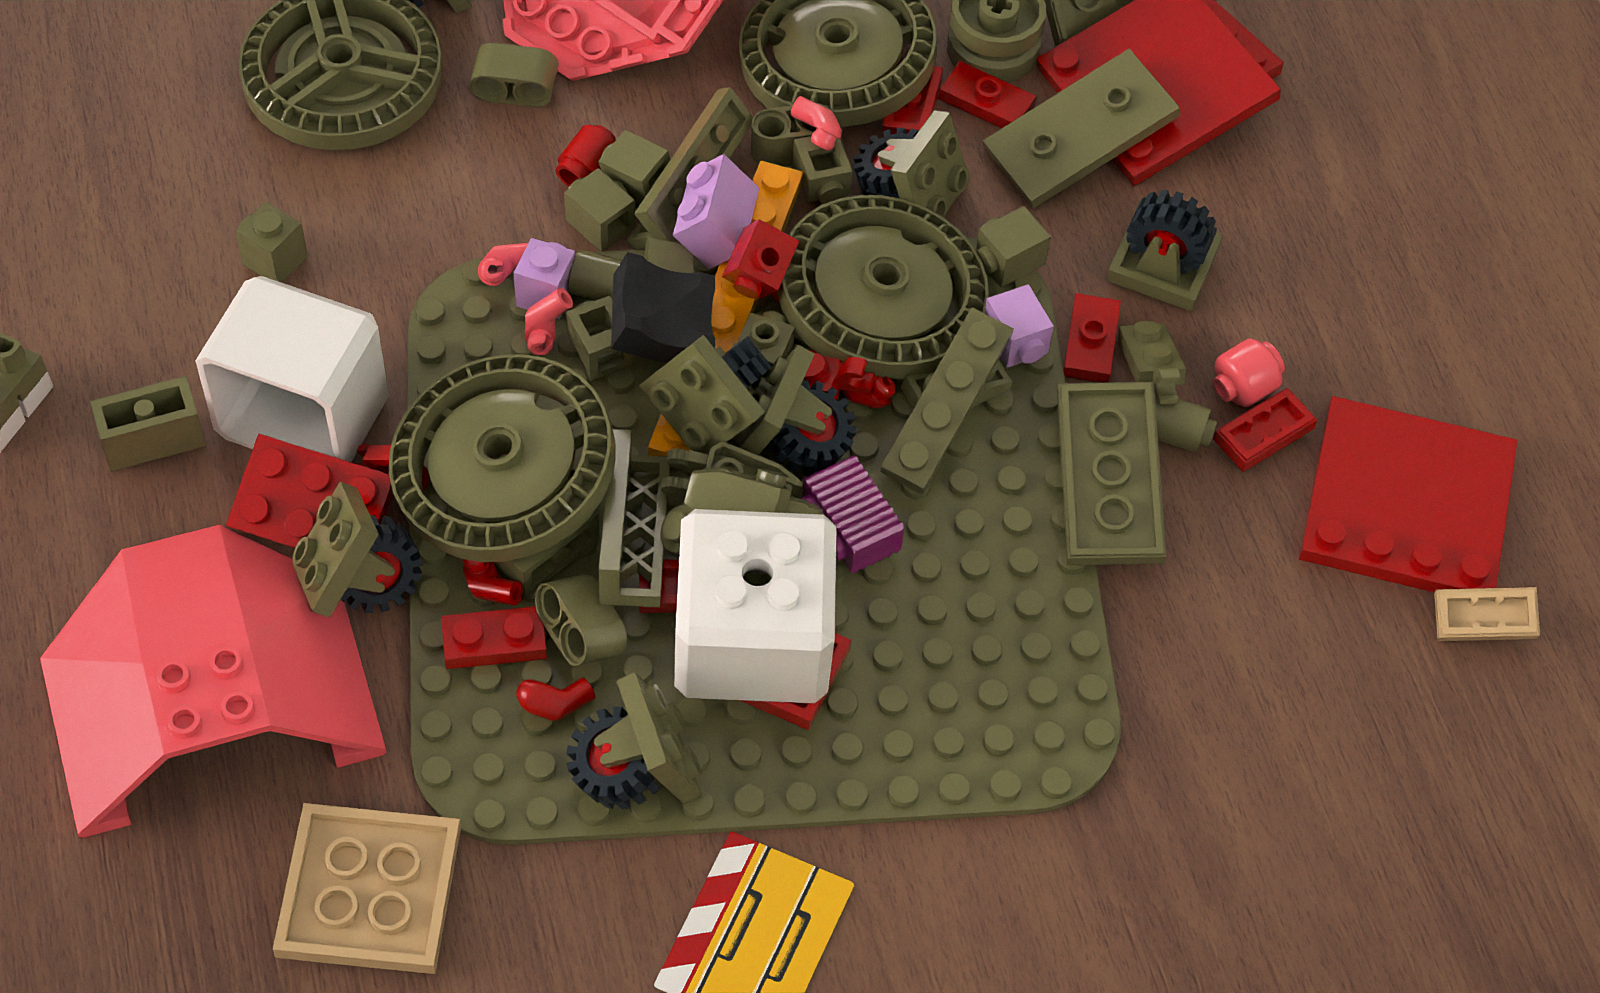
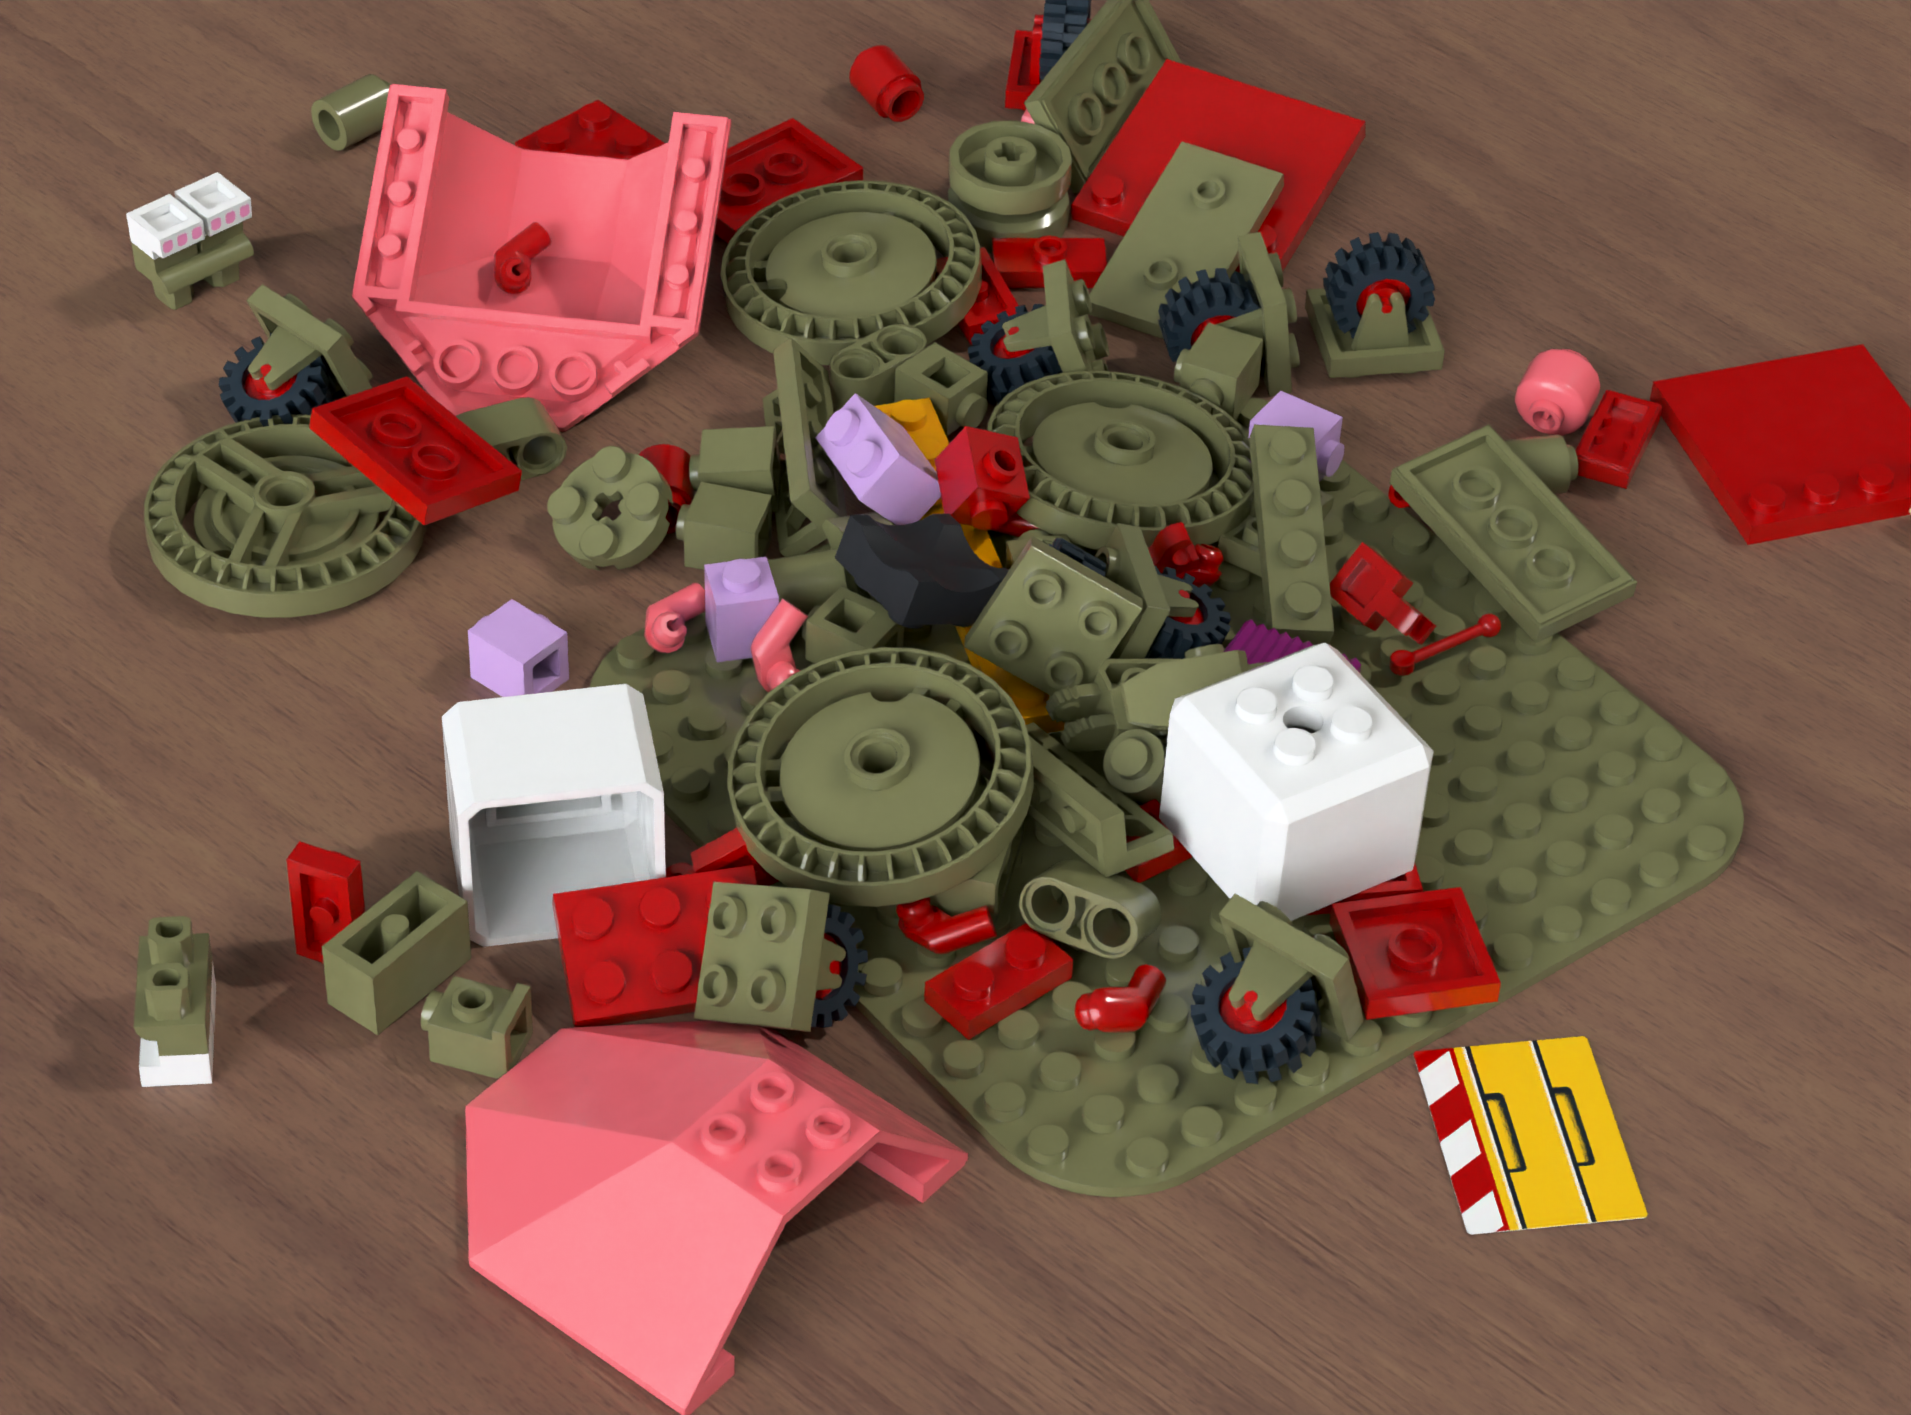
camera: 30 degrees left, 15 degrees down
olive brick [235,201,308,283] -> none
tan plate [272,803,461,974] -> none
coral arm [791,96,842,151] -> none
red plate [1063,293,1121,383] -> none
olive plate [1118,321,1186,404] -> none
none -> red plate [286,841,365,963]
none -> red plate [309,376,522,526]
none -> olive brick [421,976,533,1079]
none -> lavender brick [468,599,569,697]
none -> olive plate [547,446,673,571]
none -> plate [1158,232,1300,397]
none -> red plate [1329,542,1437,645]
none -> red plate [1329,887,1501,1020]
none -> red hinge [1389,613,1501,676]

